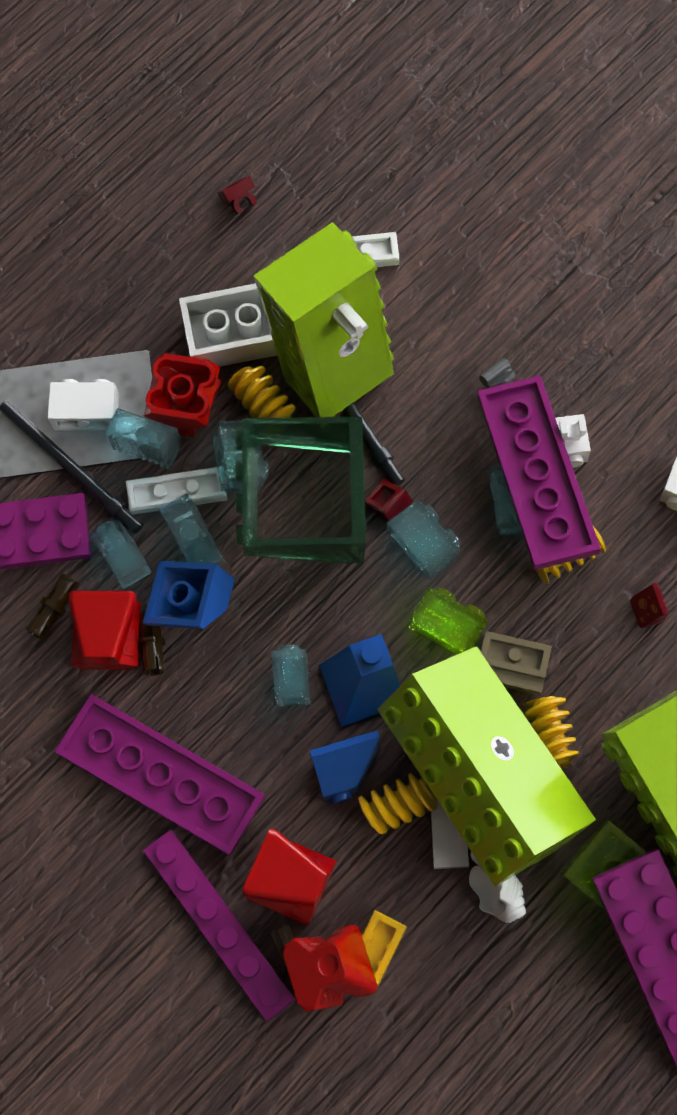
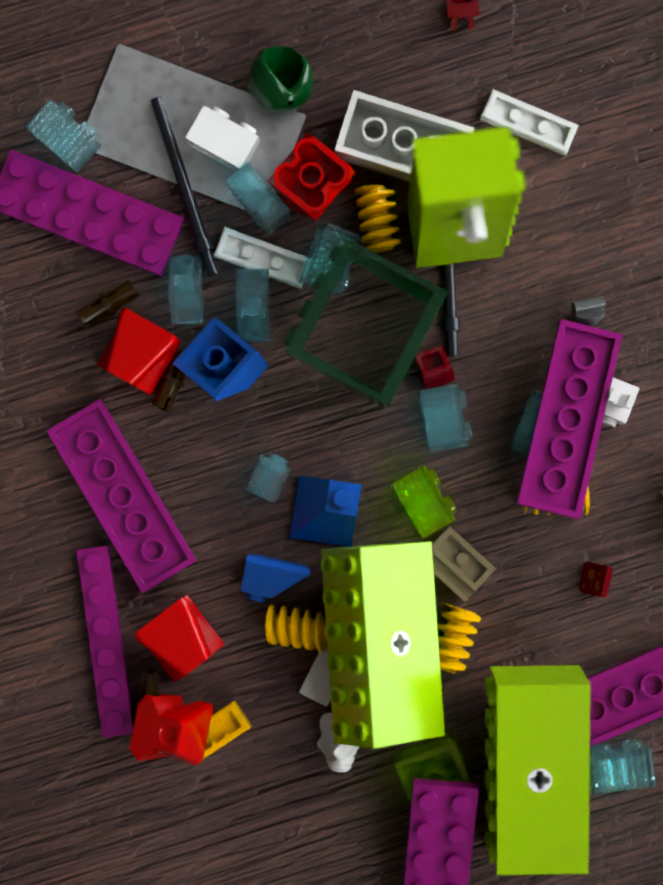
camera: 25 degrees right, 15 degrees up
none -> dark green piece [247,45,314,113]

